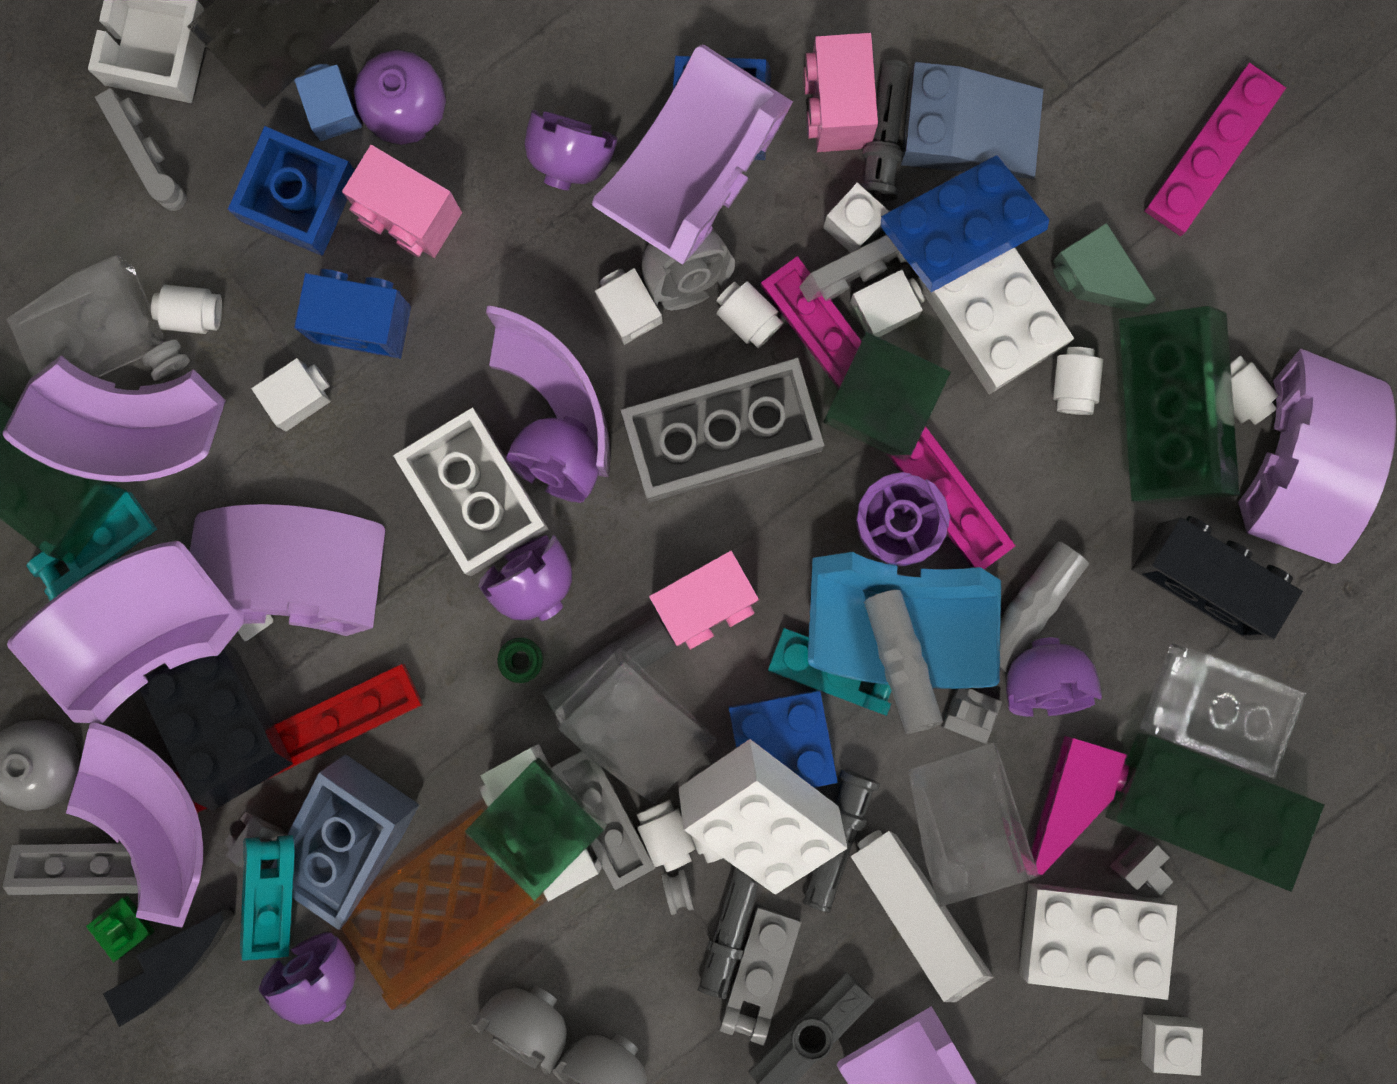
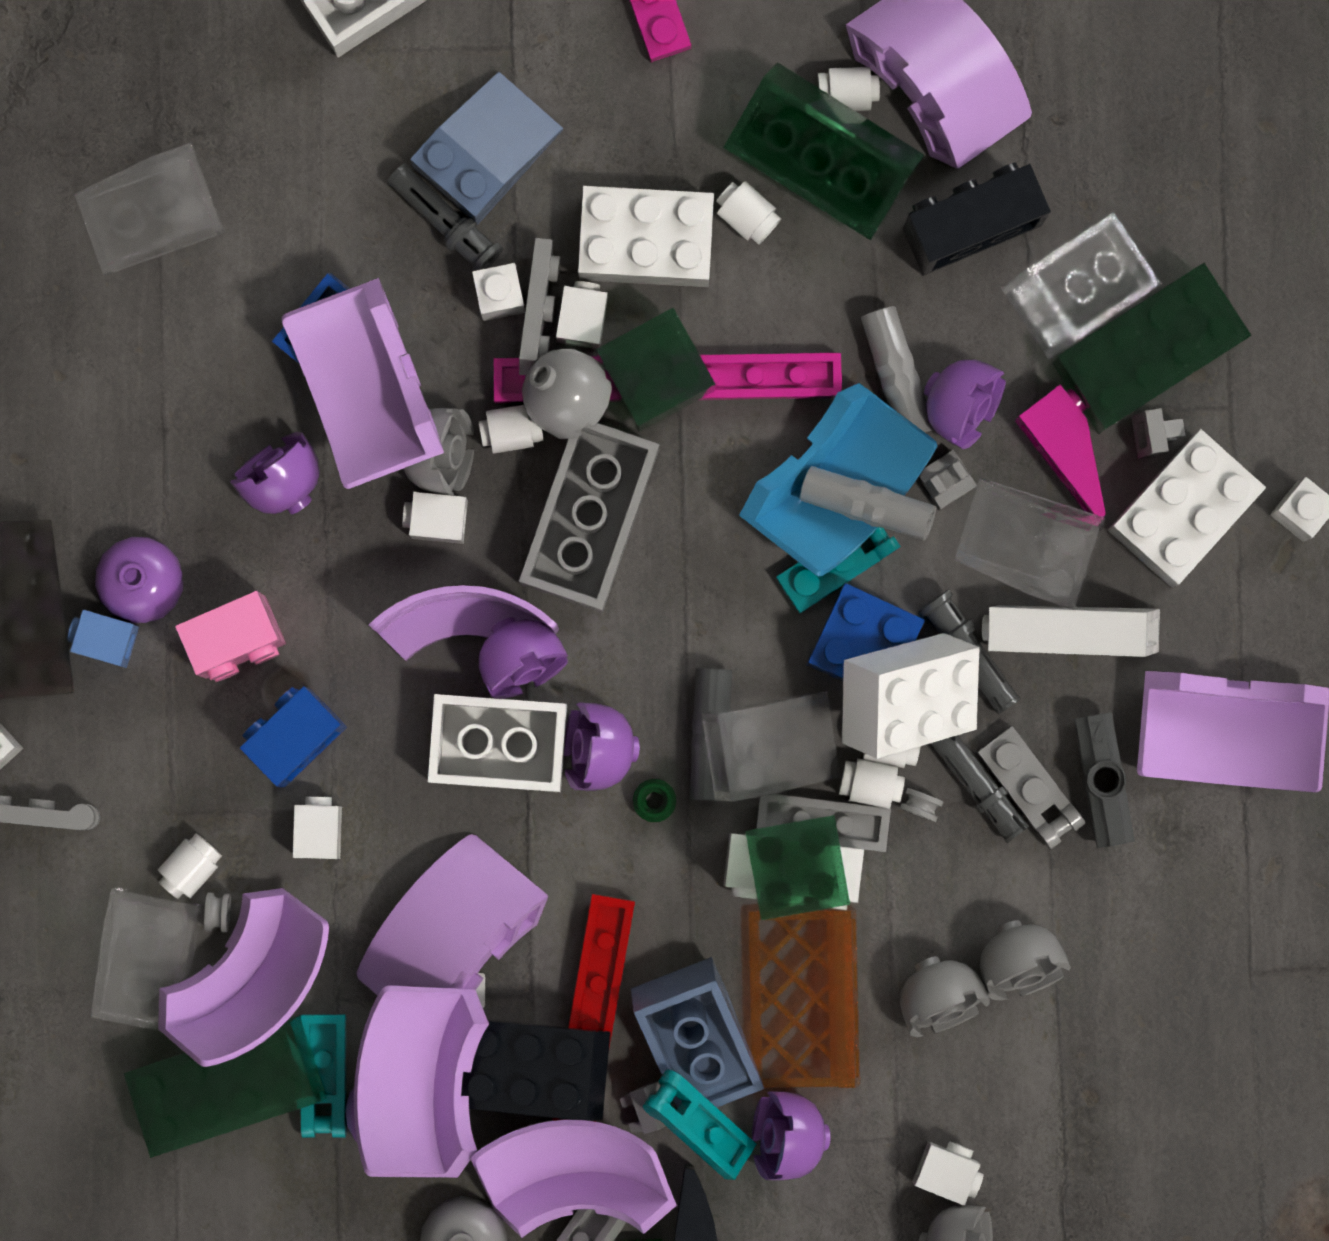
camera: 65 degrees left, 0 degrees up
blue brick [228,126,355,256] -> none
bright pink brick [649,550,759,650] -> none
bright pink brick [803,33,878,152] -> none
medium lavender cylinder [856,472,950,566] -> none
blue plate [881,155,1049,292] -> none
sand green slope [1052,223,1156,313] -> none
none -> light grey cylinder [522,349,612,439]

